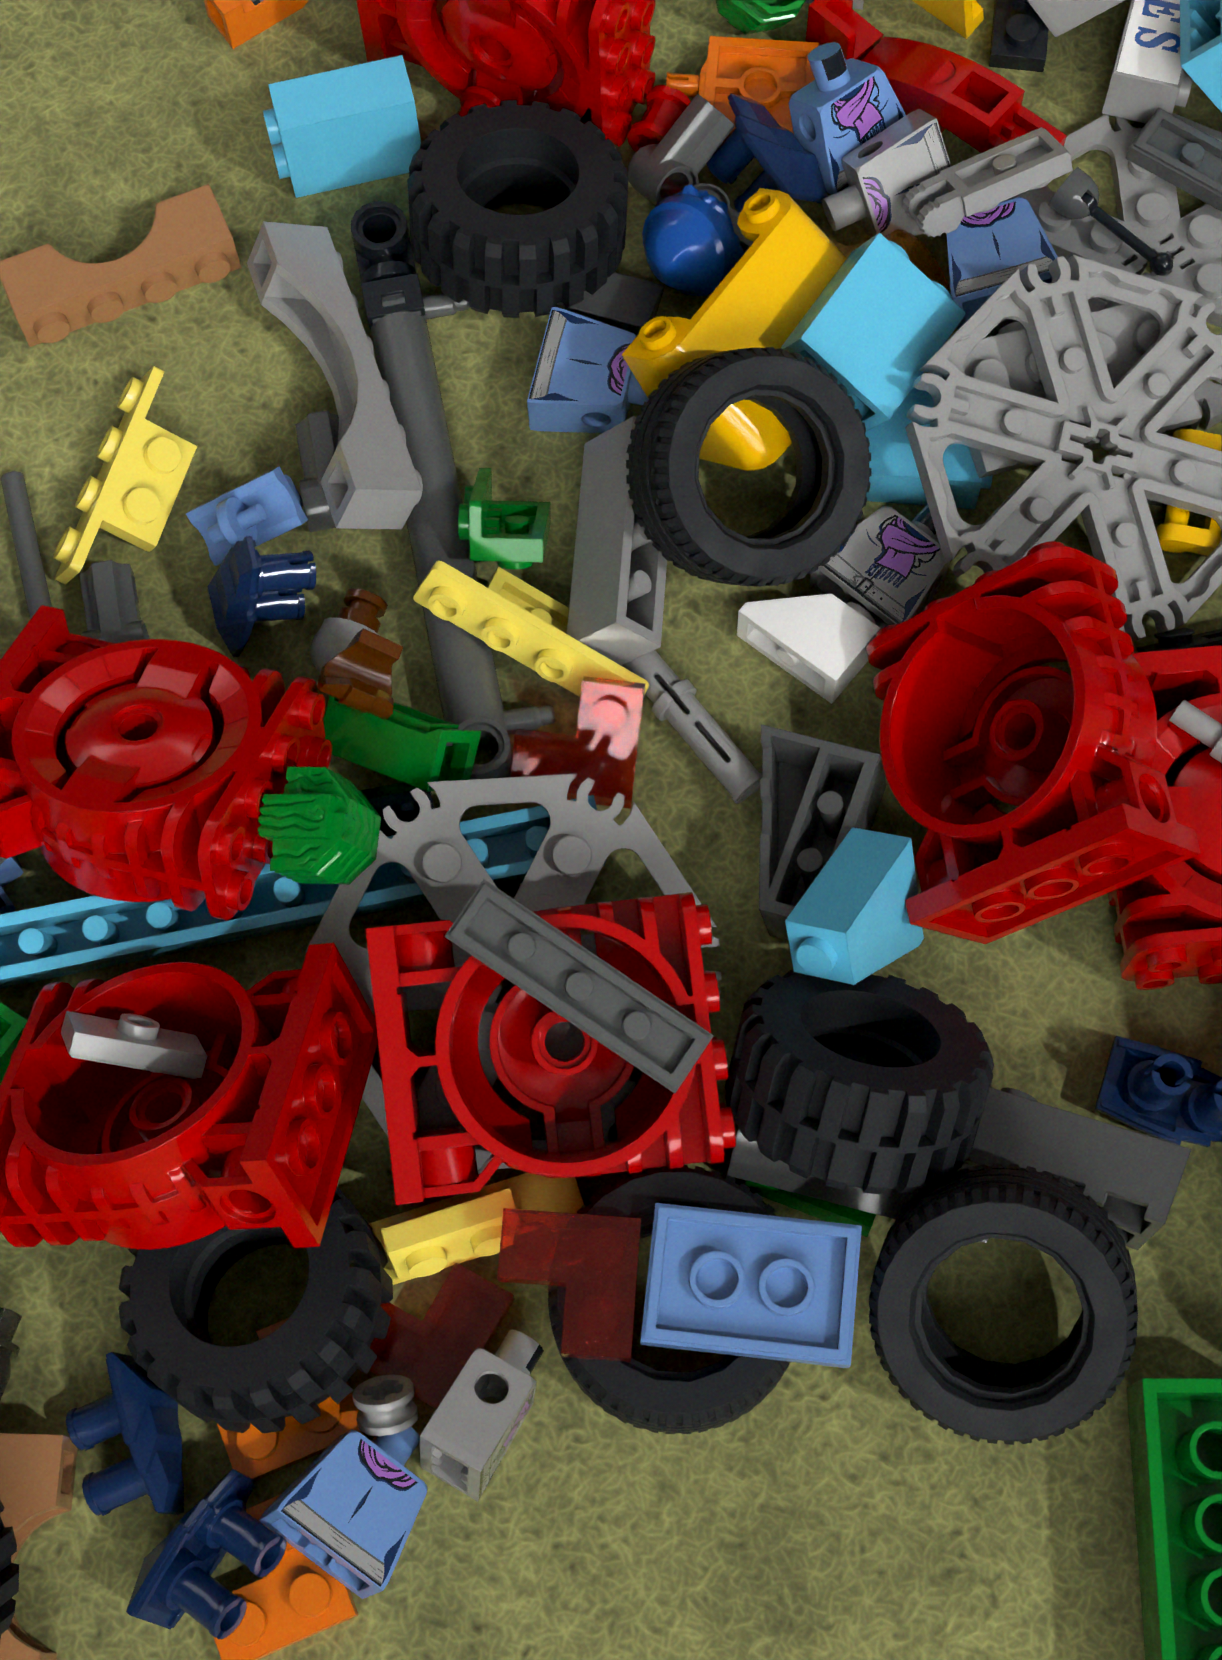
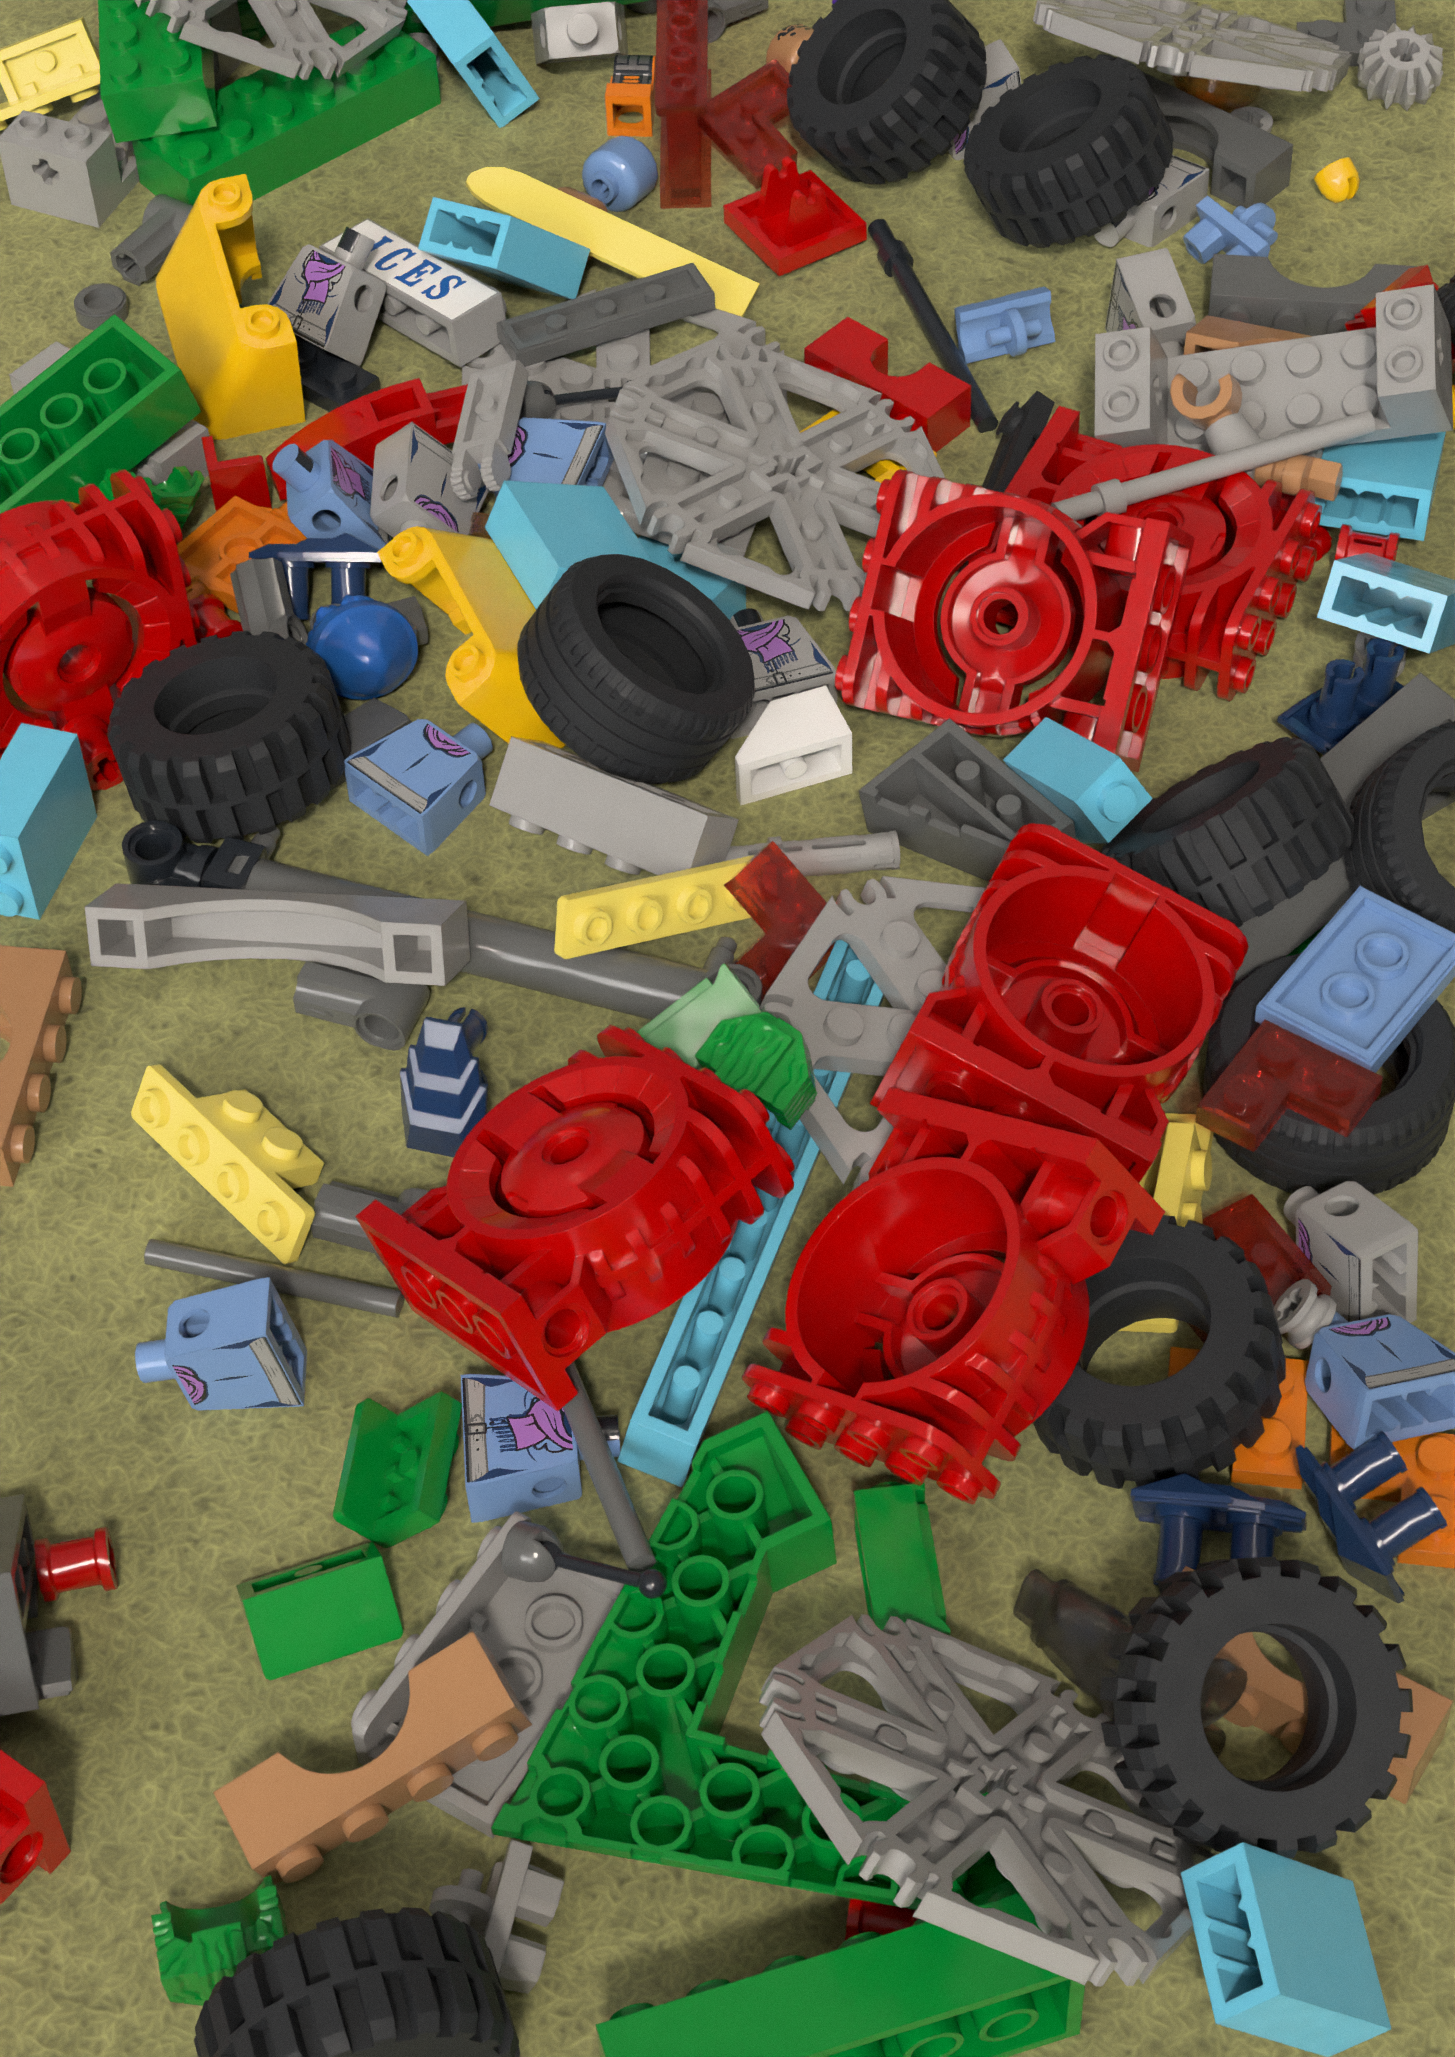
camera: 60 degrees left, 20 degrees down
light grey plate [61,1011,208,1080] -> none
medium blue hips [186,466,308,566] -> none
reddish brown piece [310,588,403,720] -> none
dark grey tile [444,879,714,1093] -> none
green bracket [458,468,551,569] -> none

